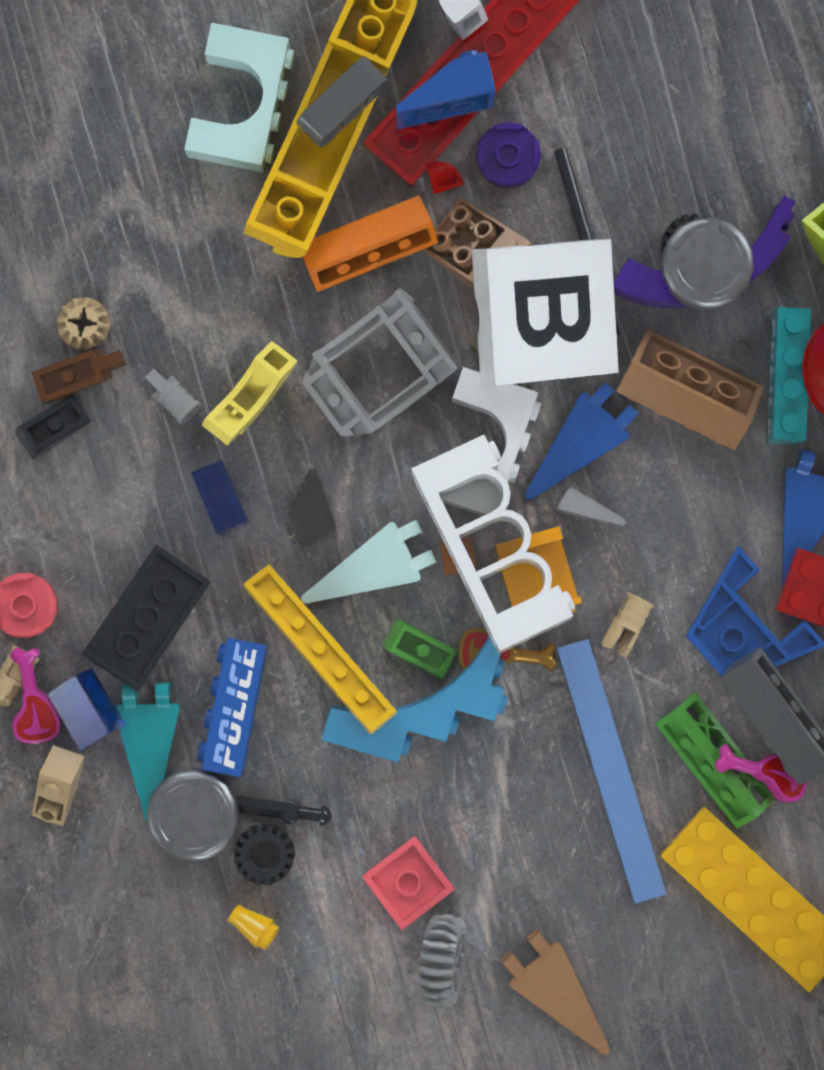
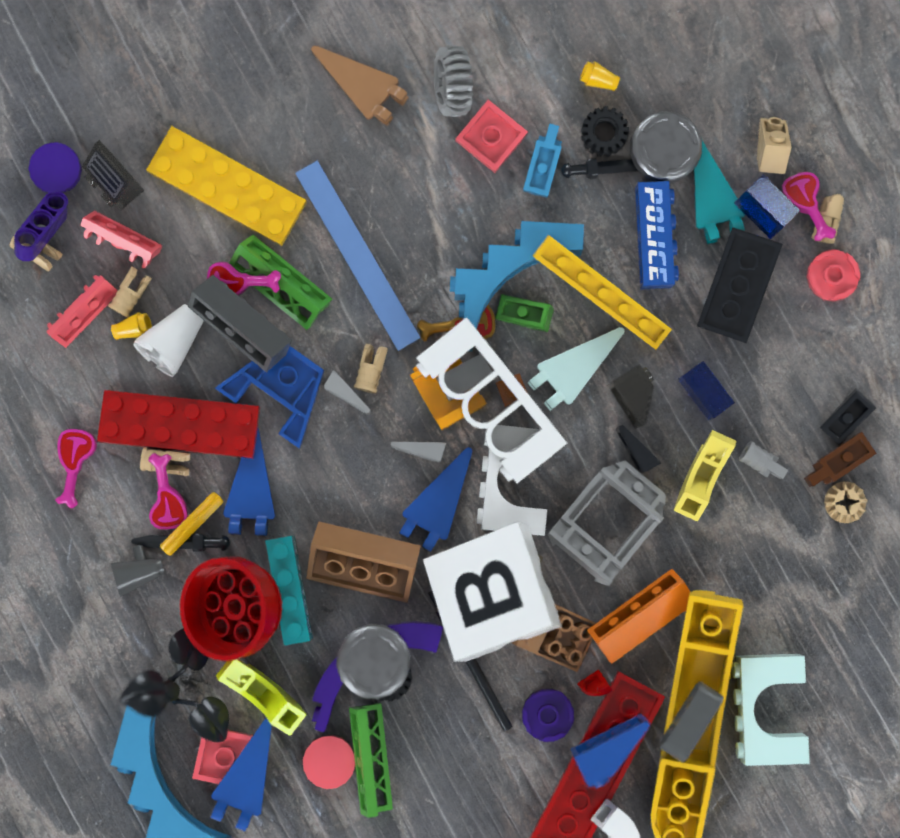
camera: 170 degrees right, 0 degrees up
none -> coral tile [303,735,355,789]
none -> light grey slope [324,370,372,415]
none -> bright green fence [349,703,393,818]
none -> light grey slope [436,354,492,401]
none -> dark azure hinge [523,124,562,198]
none -> black slope [616,425,661,473]

